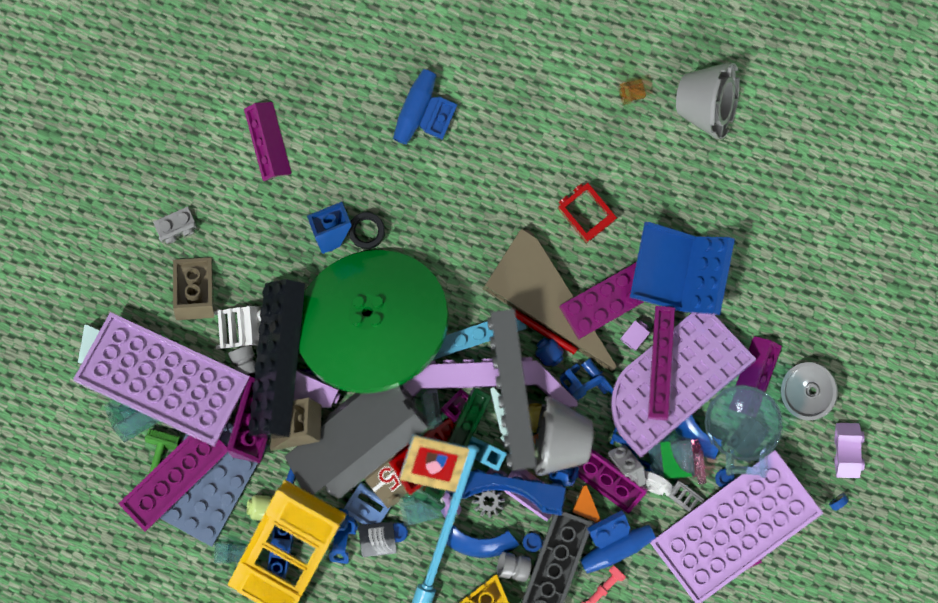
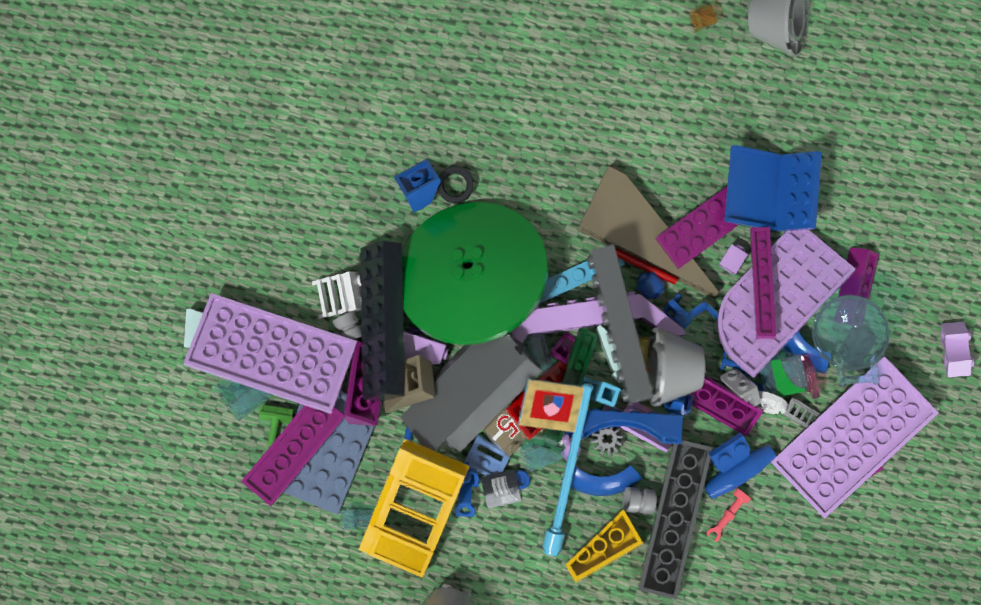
camera: 10 degrees left, 0 degrees up
light grey bracket [153,207,198,244] -> none
dark tan slope [173,257,215,320] -> none
magenta panel [244,102,291,181] -> none
yellowish green head [247,495,272,520] -> none
blue slope [267,525,294,579] -> none
blue plate [393,69,457,145] -> none
blue tile [523,533,542,552] -> none
red window [558,183,617,244] -> none
orange slope [572,485,601,523] -> none
blue axle [581,358,612,394] -> none
blue tile [715,469,735,488] -> none
light grey dish [781,362,838,420] -> none
blue tile [829,493,849,511] -> none

